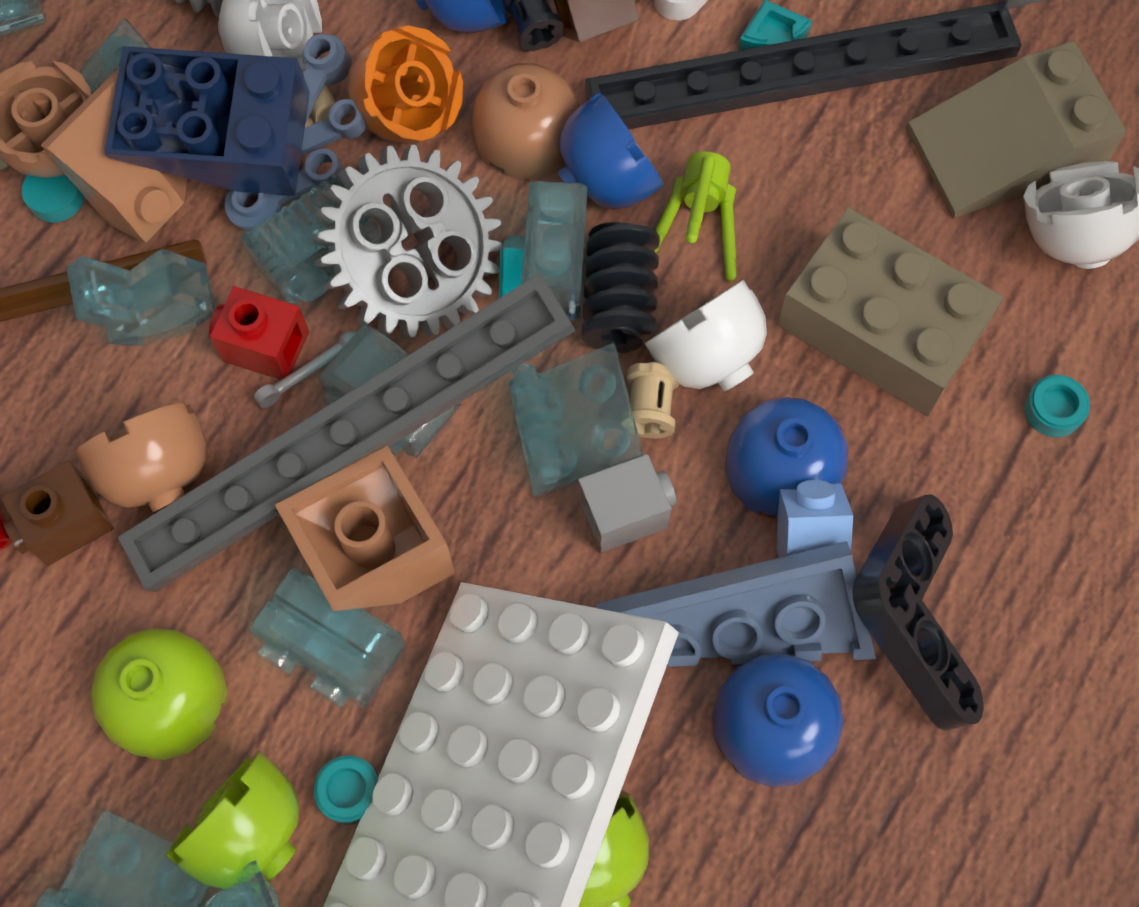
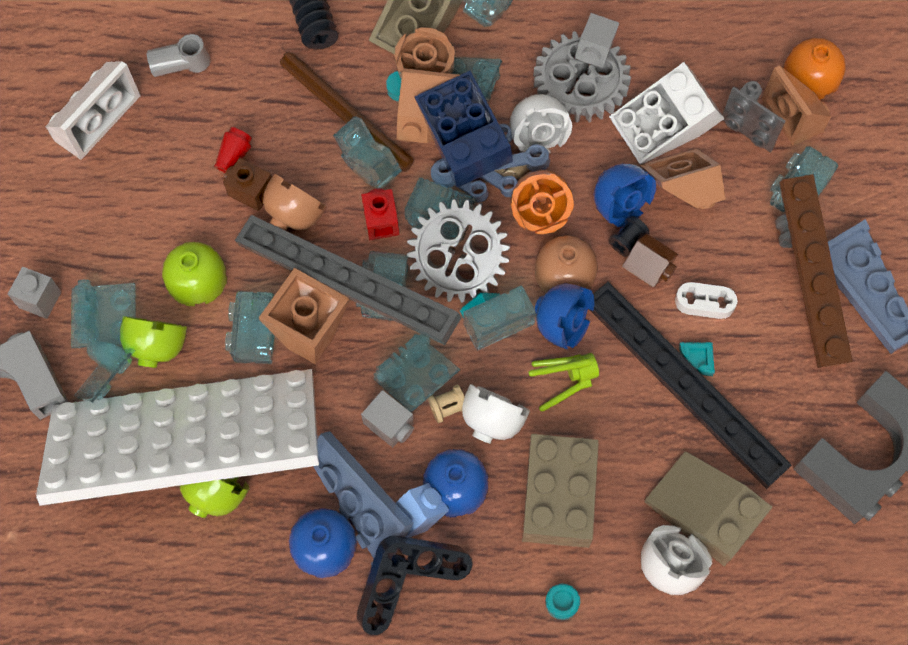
camera: 60 degrees right, 0 degrees up
light grey hinge [254,330,362,409] -> none
teal tile [314,756,379,825] -> none
black piece [581,222,660,353] -> none

